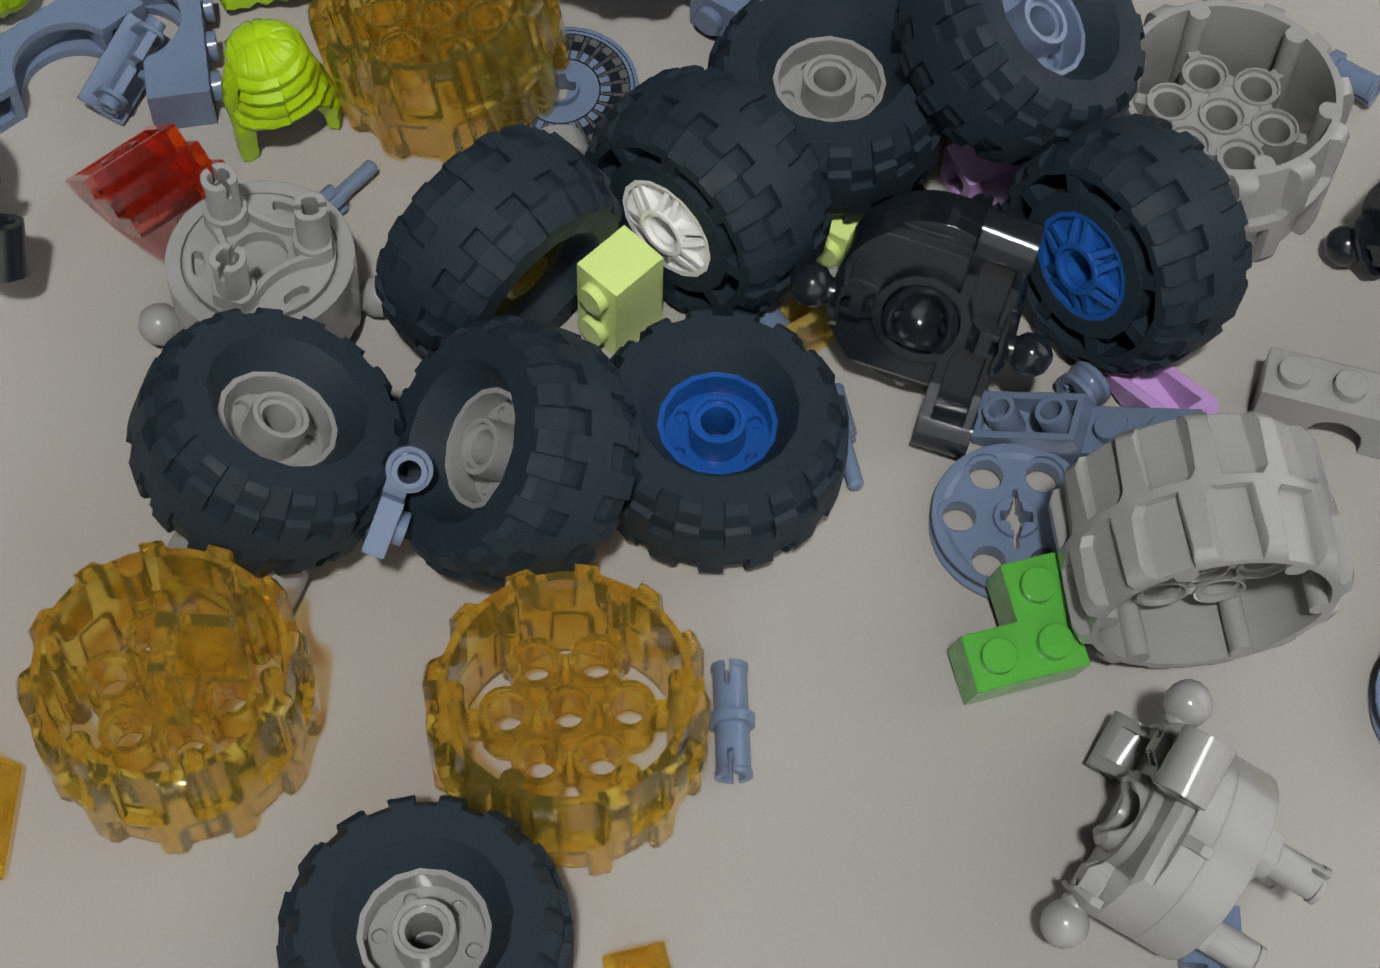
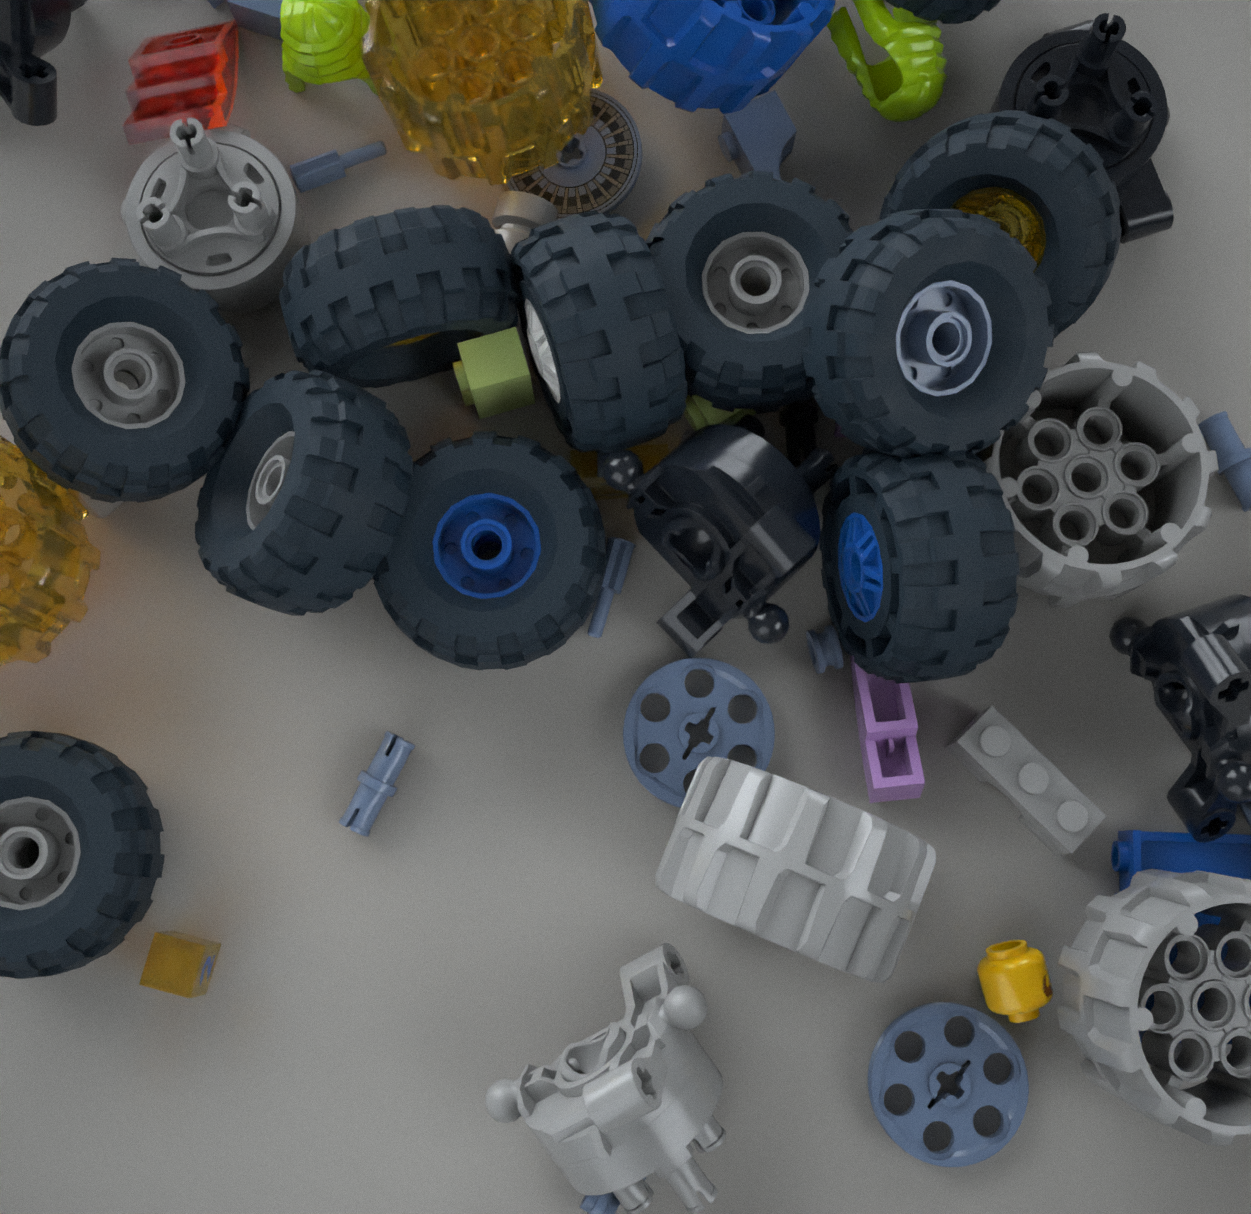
camera: 30 degrees right, 20 degrees up
sand blue plate [361,444,433,560] -> none
clear yellow wheel [422,564,712,876] -> none
bright green brick [948,551,1091,706] -> none
sand blue slope [971,391,1202,464] -> none

